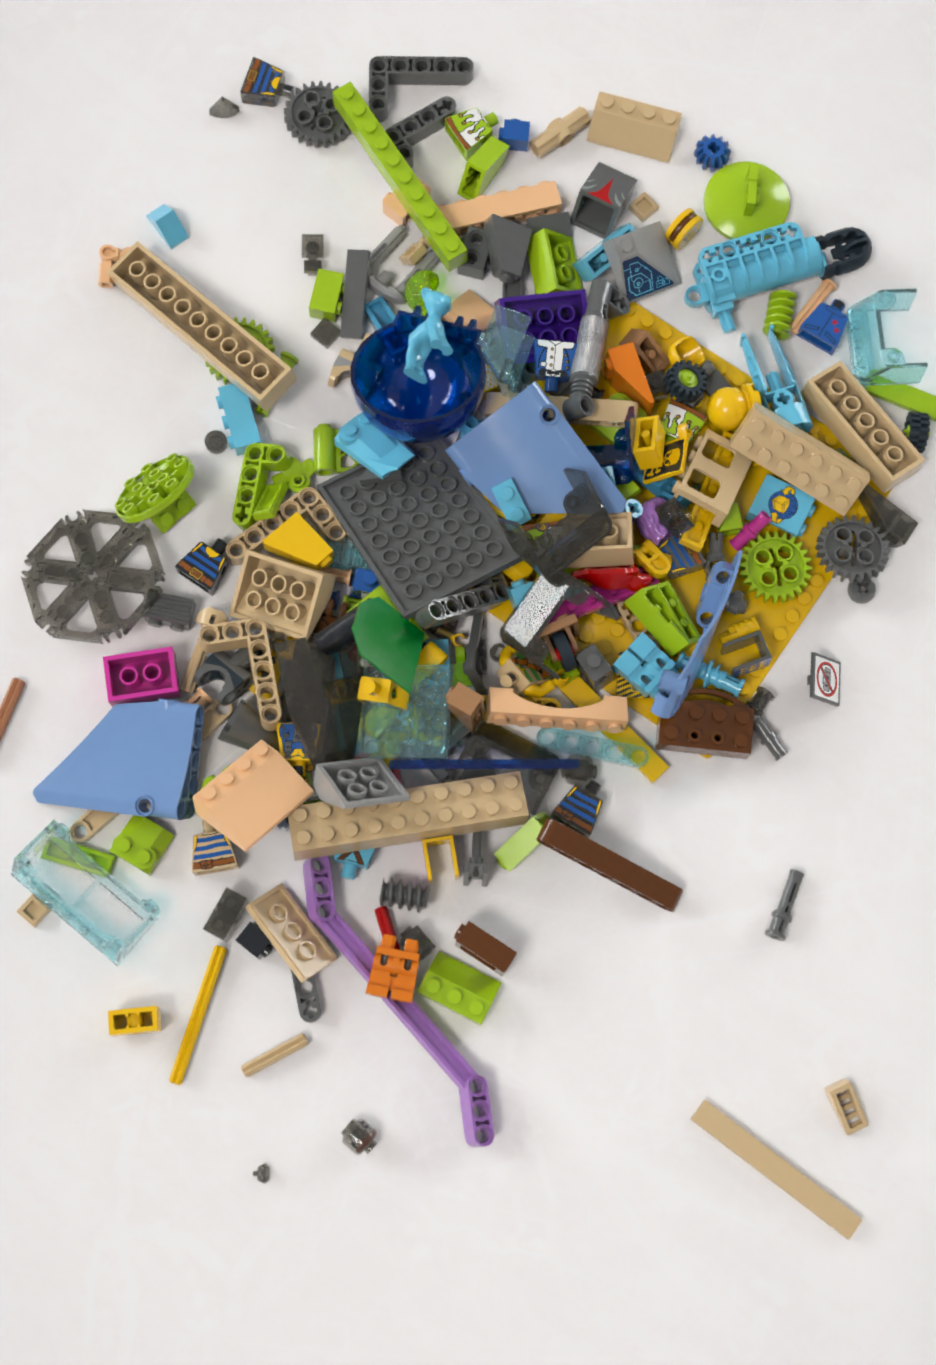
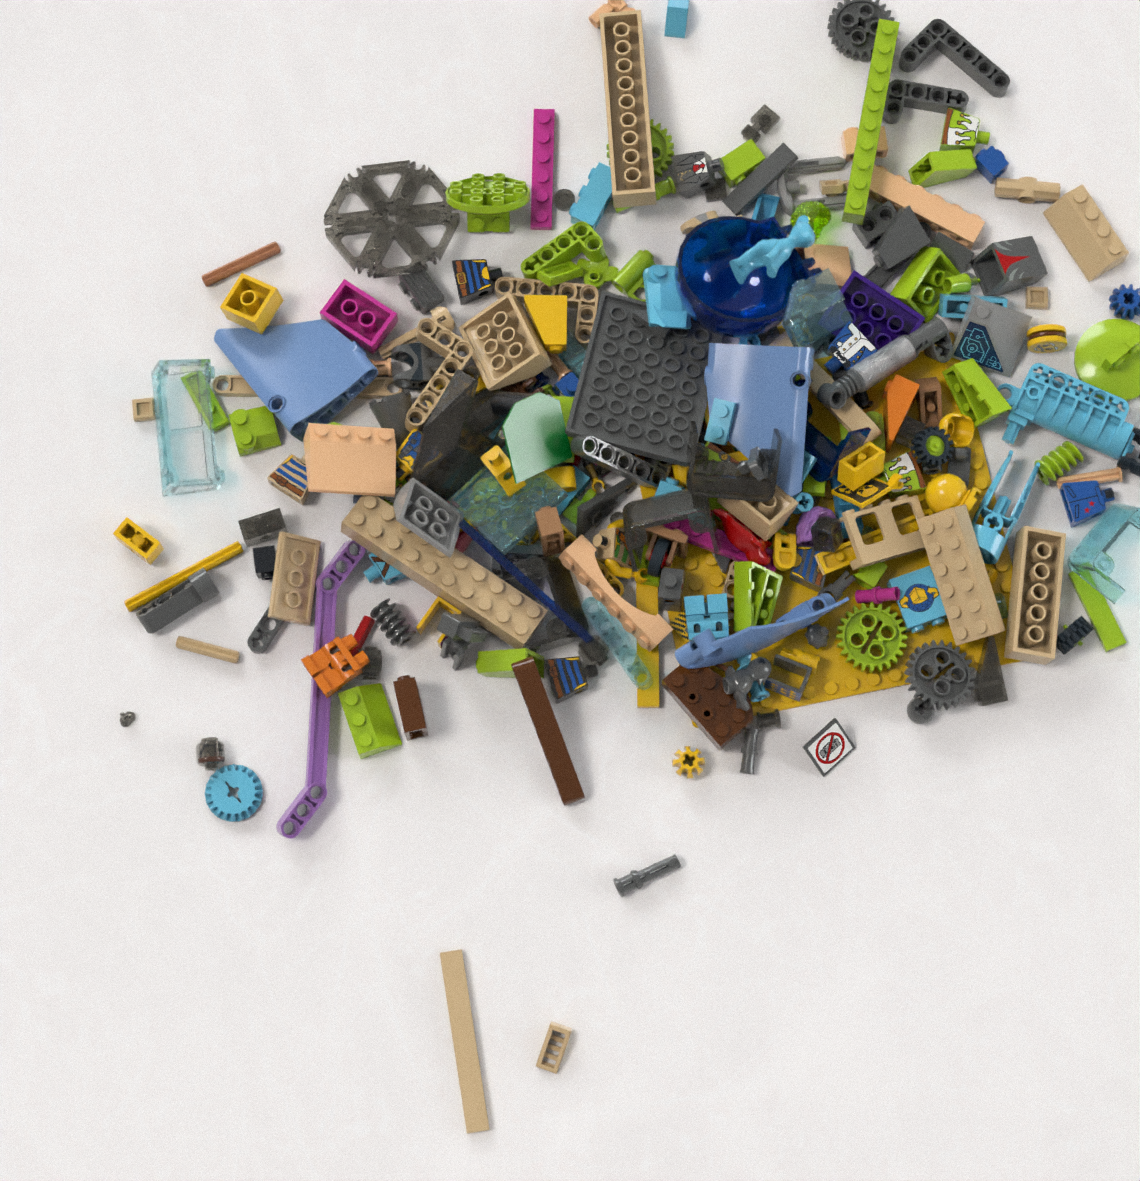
camera: 50 degrees right, 0 degrees up
none -> dark grey beam [136,567,220,634]
none -> medium azure gear [205,764,263,822]
none -> yellow brick [220,273,284,335]
none -> dark grey piece [437,612,488,642]
none -> dark pink plate [530,109,555,230]
none -> dark grey torso [672,151,724,199]
none -> yellow piece [672,746,705,779]
none -> dark grey animal [722,653,772,711]
none -> dark grey piece [737,446,768,481]
none -> lime piece [942,272,980,294]
none -> lime wedge [942,358,1012,428]

